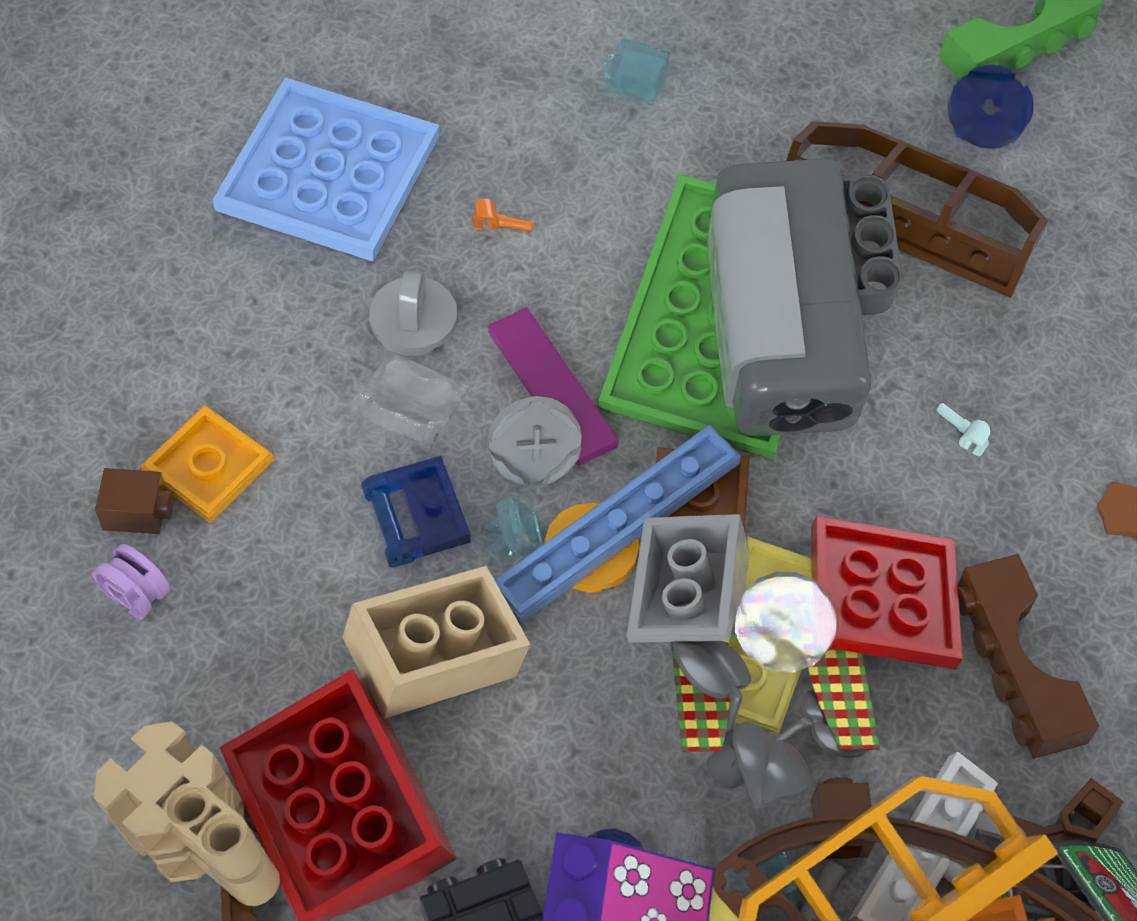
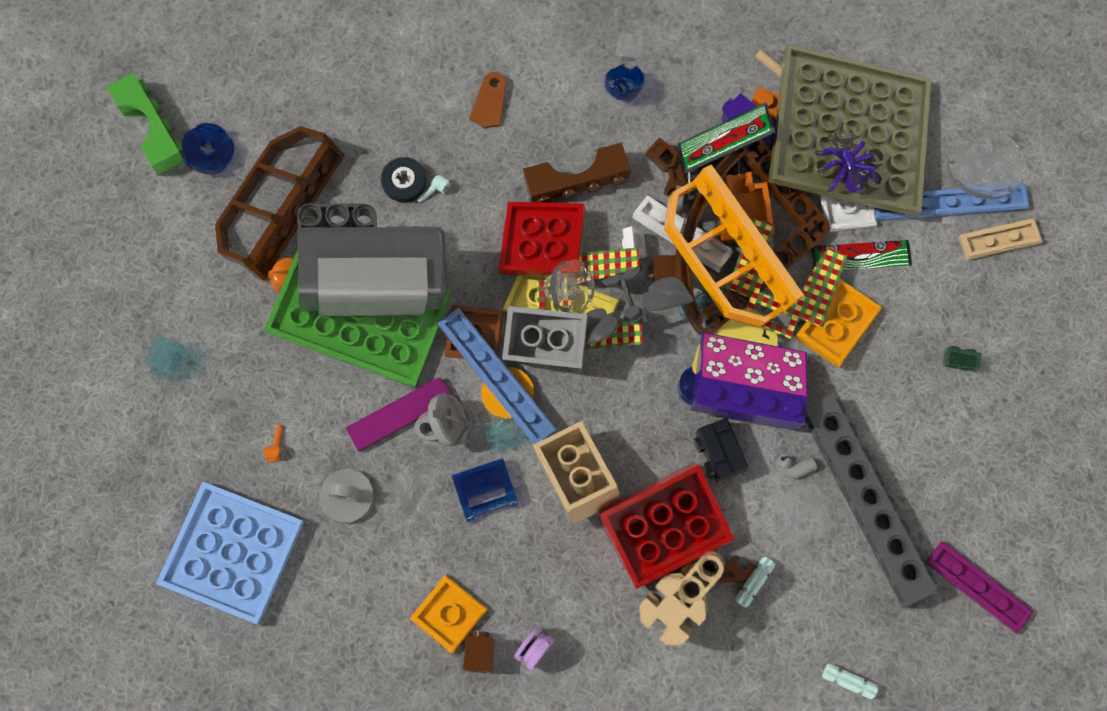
camera: 85 degrees left, 15 degrees up
none -> black bush [381,157,427,202]
none -> white plate [622,226,647,258]

